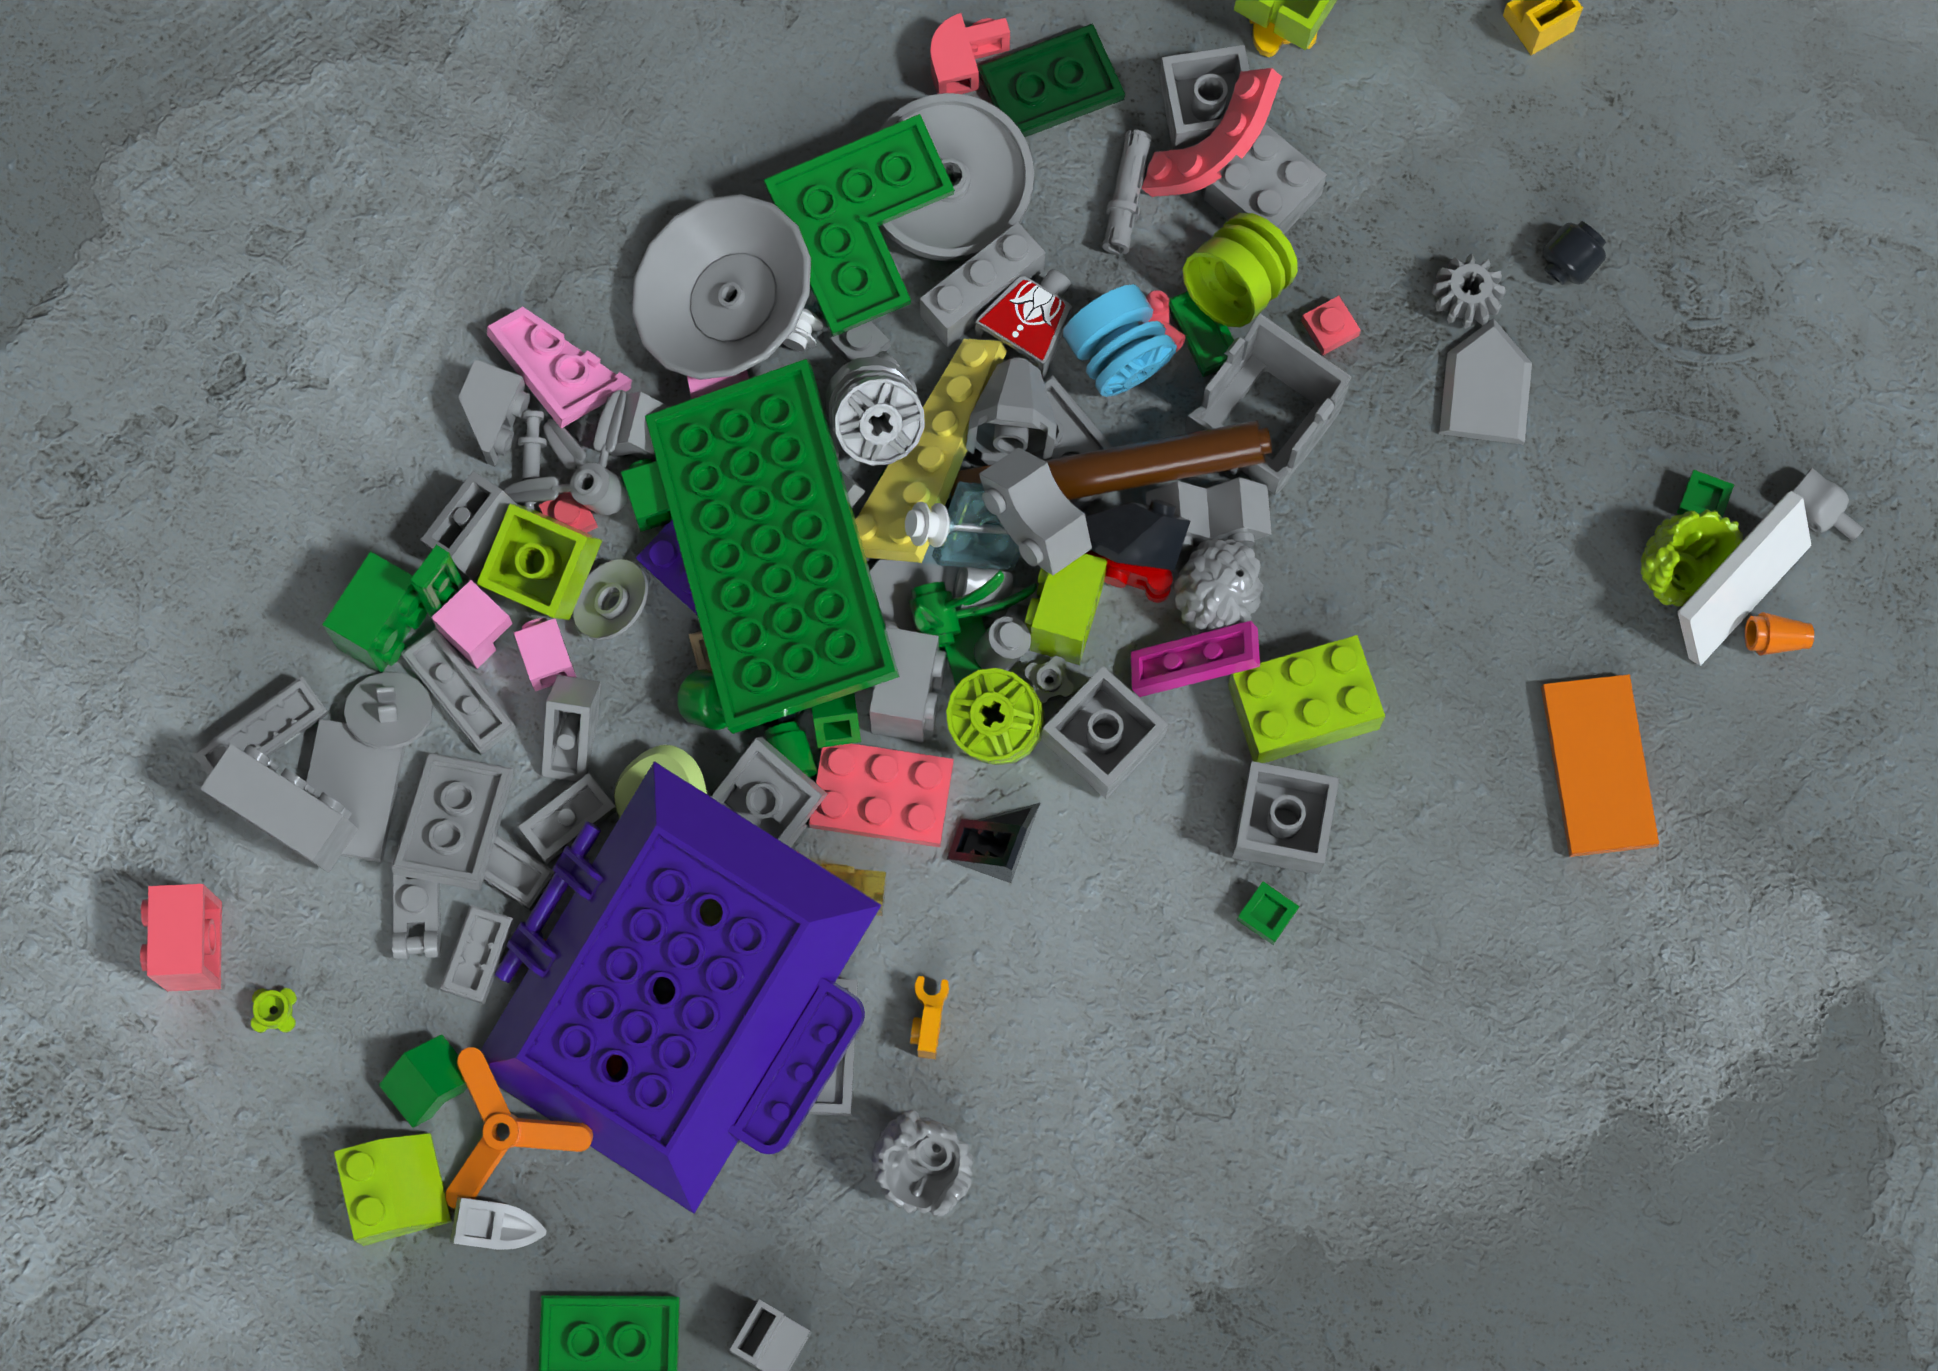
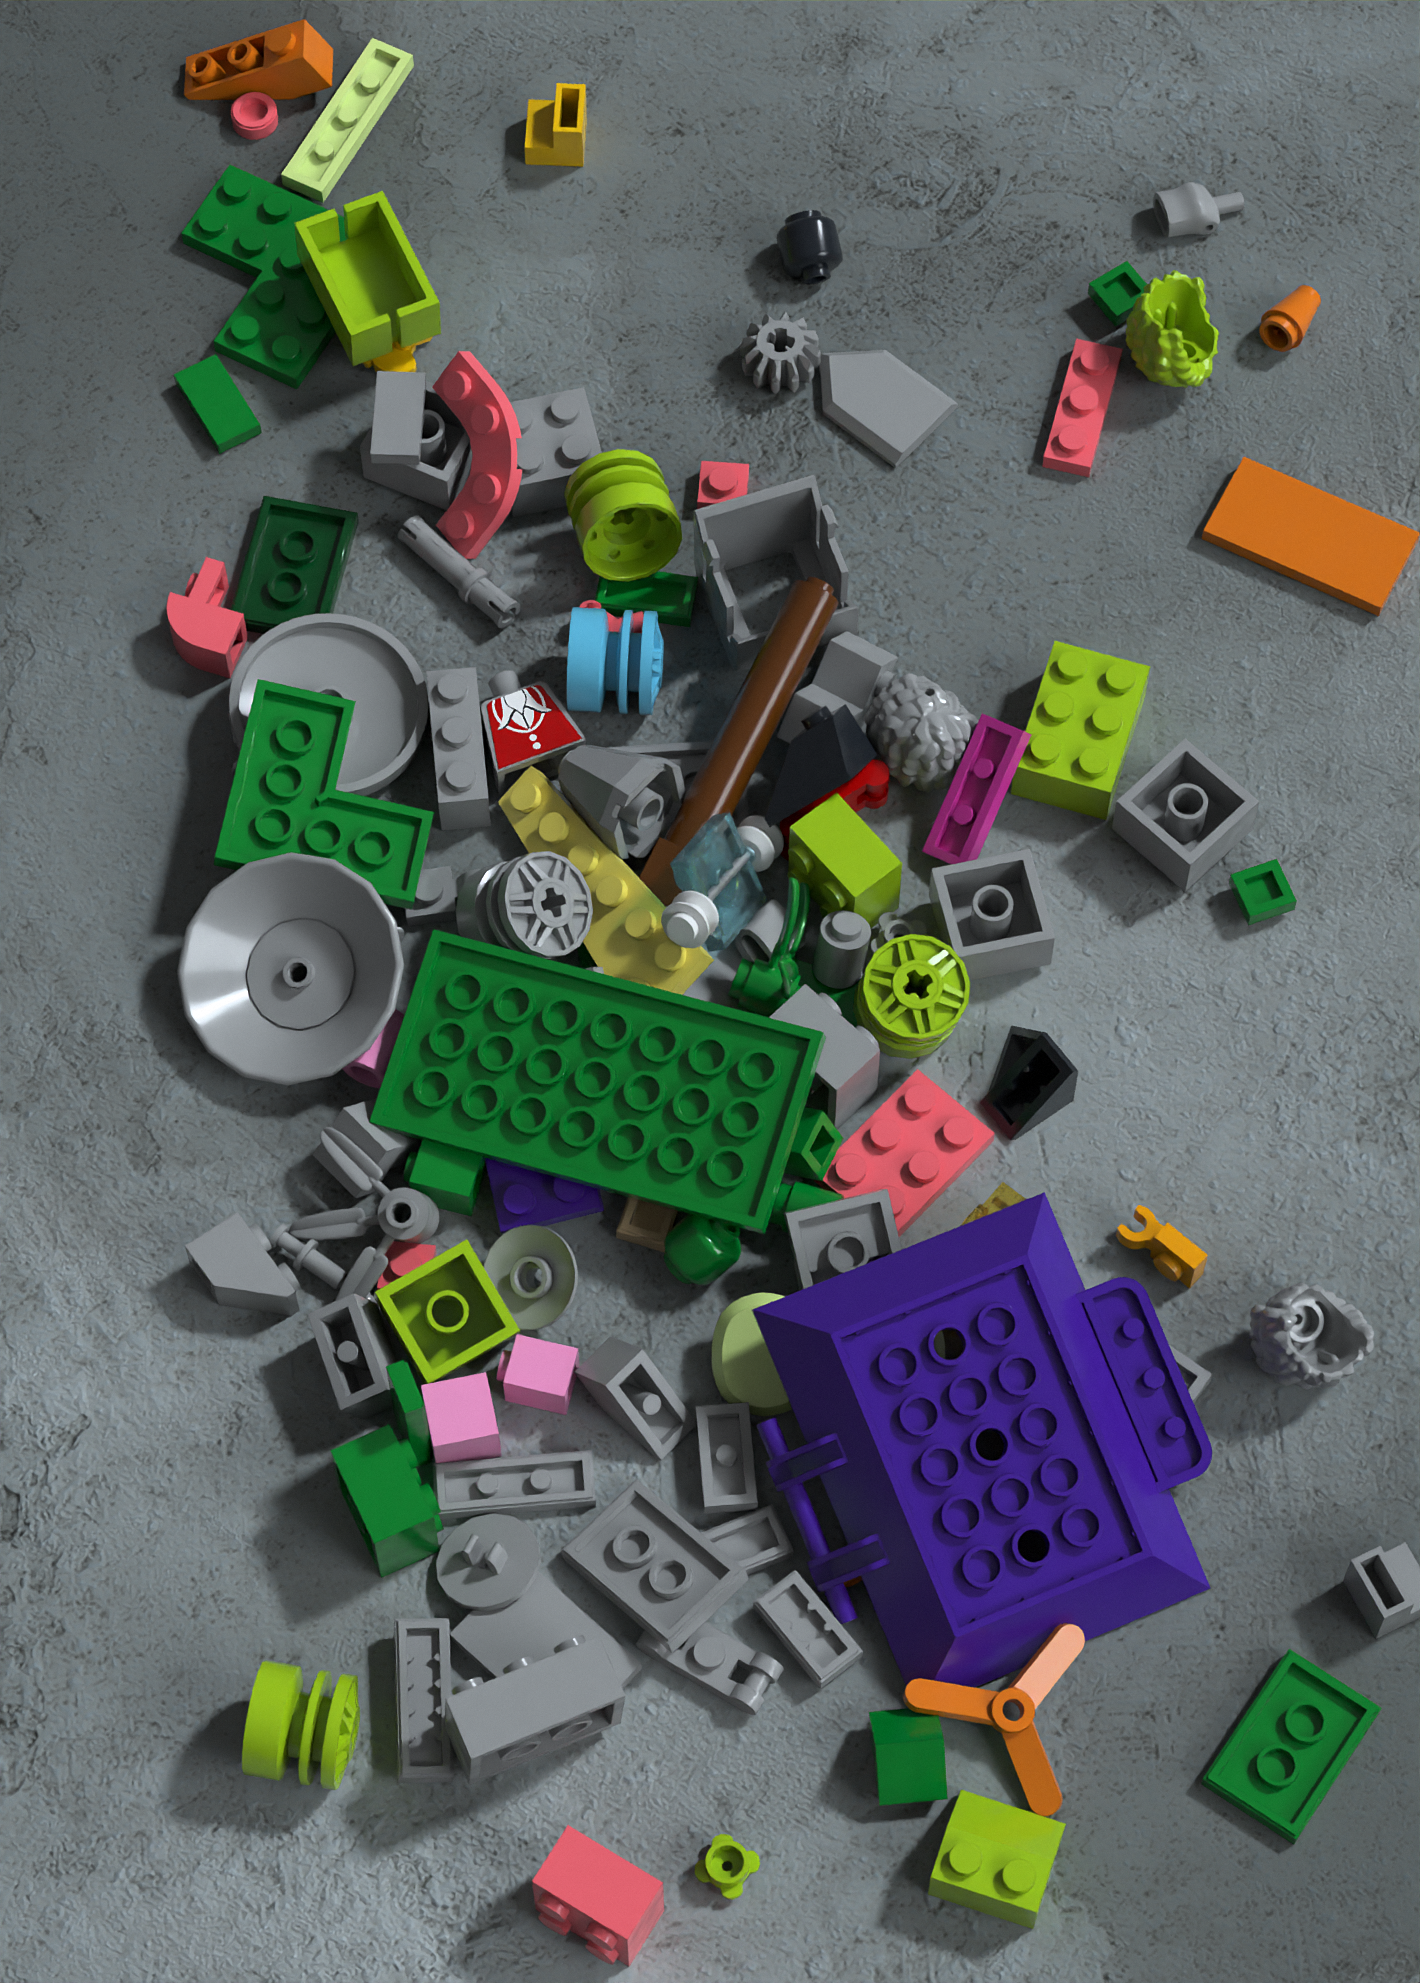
camera: 55 degrees left, 10 degrees down
light grey plate [450,1197,547,1250] -> none
bright pink wing [487,307,632,428] -> none
light grey brick [979,447,1092,575] -> none
white tile [1678,491,1811,666] -> none
none -> lime wheel [242,1660,360,1790]
none -> light grey tile [370,371,426,465]
none -> coral plate [1042,339,1123,477]

